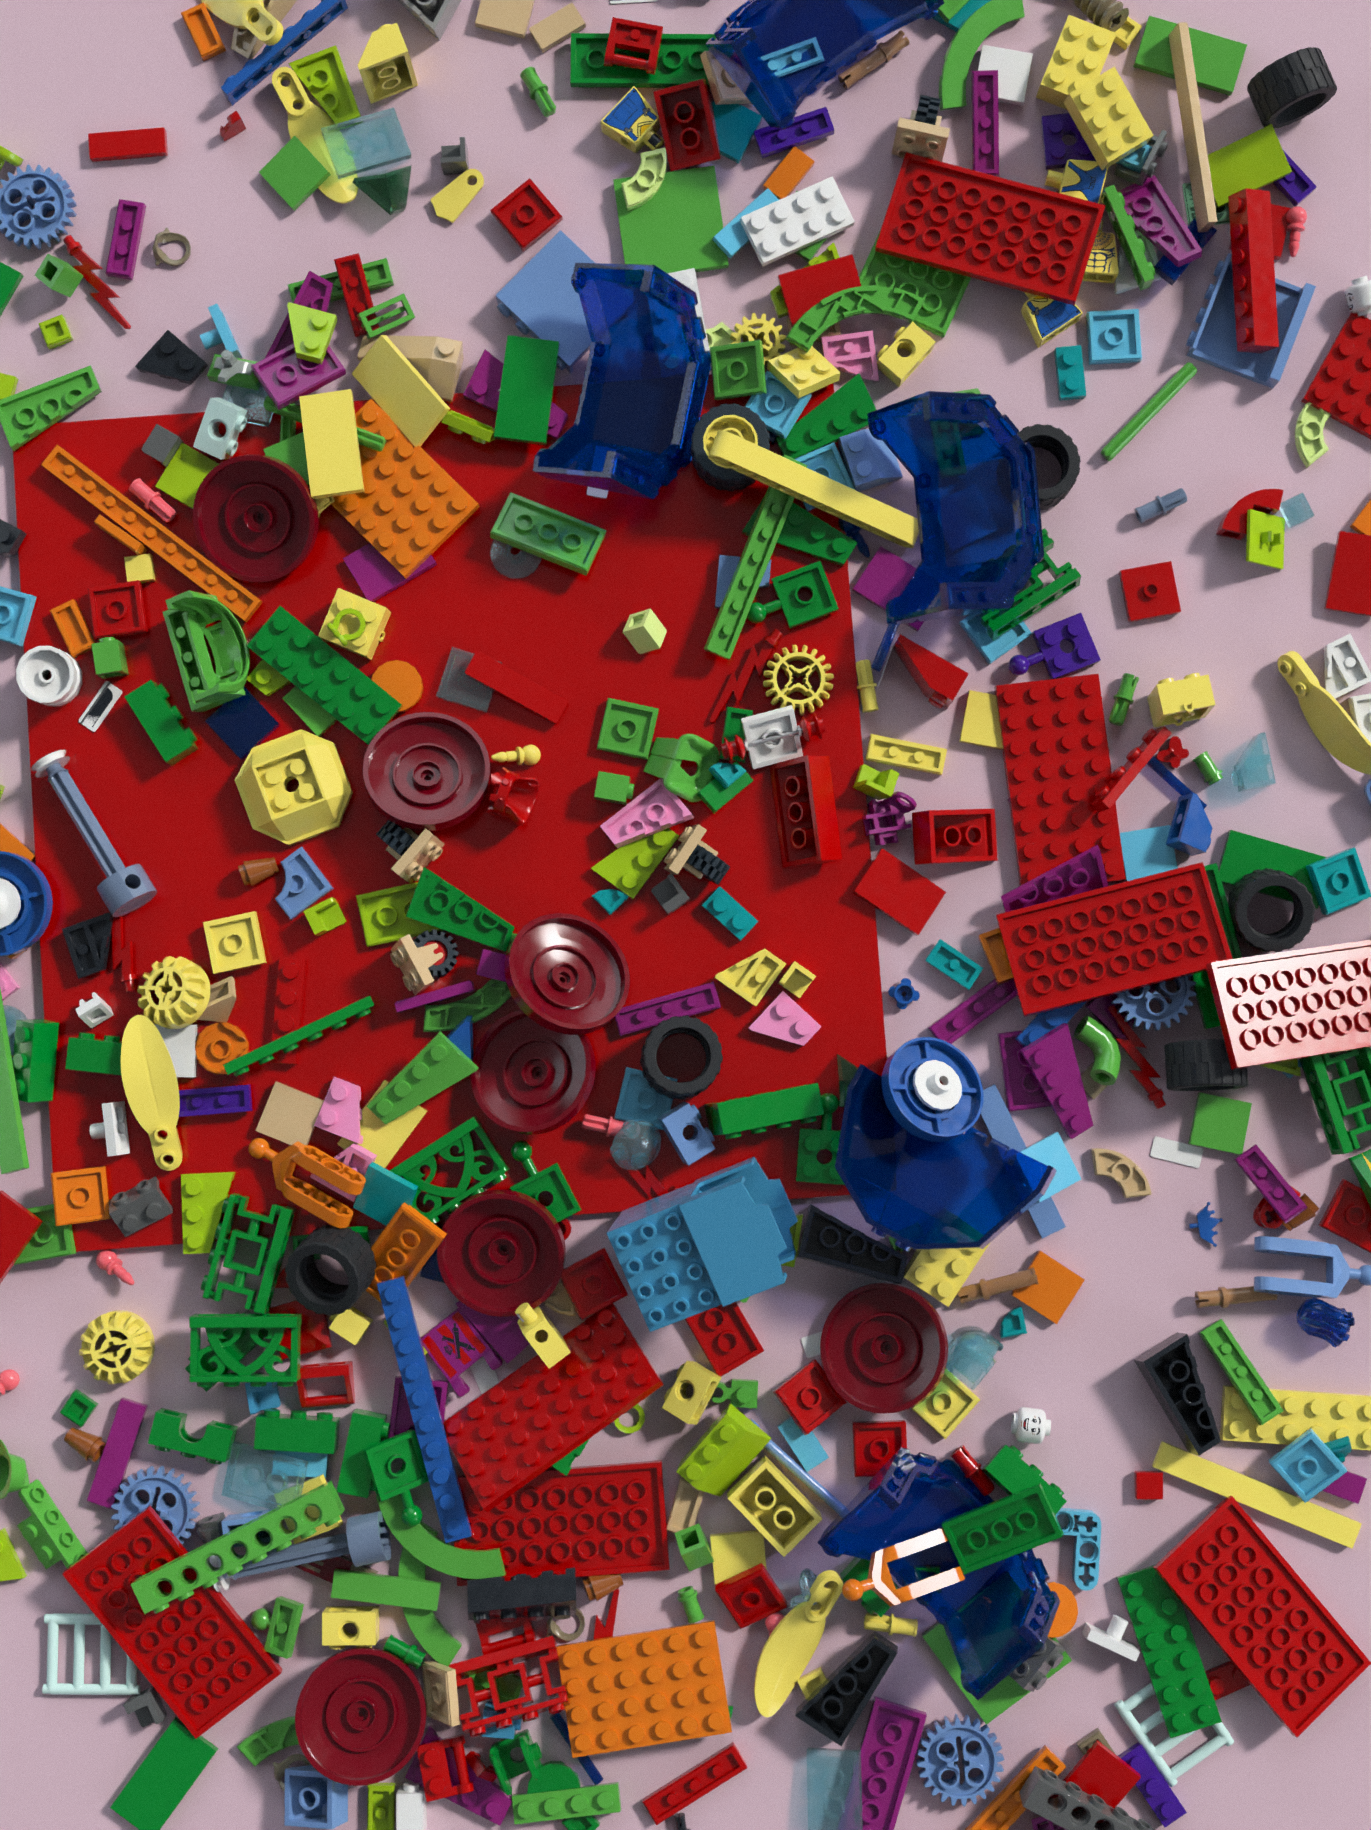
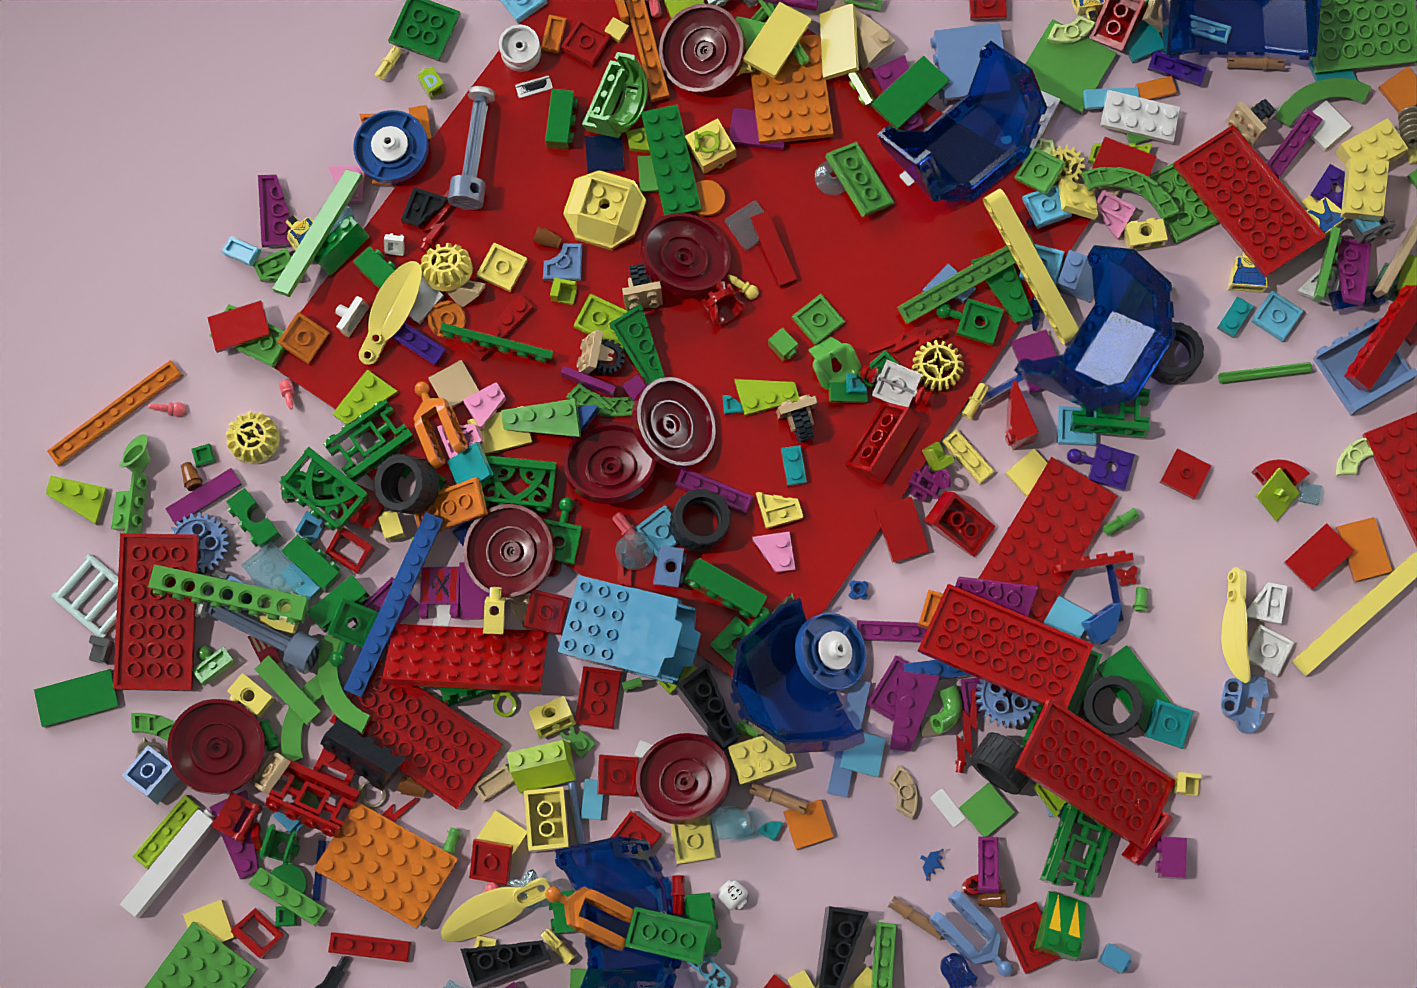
camera: 35 degrees right, 10 degrees down
bright green brick [92,637,129,679] -> none
dark grey bracket [109,1177,173,1237] -> none
bright pink wing [600,779,694,848] -> none
yellowish green panel [623,608,667,654] -> none
dark grey panel [651,873,690,915] -> none
bright green brick [674,1523,714,1571] -> none
black wheel [691,403,770,491] -> none
green wing [776,374,881,459] -> none
light yellow panel [778,961,816,999] -> none
teal plate [925,939,984,990] -> none
light yellow torso [1082,220,1119,283] -> none
sand blue axle [1134,488,1187,523] -> none
light yellow brick [1147,673,1216,728] -> none
clear light blue slope [1232,732,1276,792] -> none

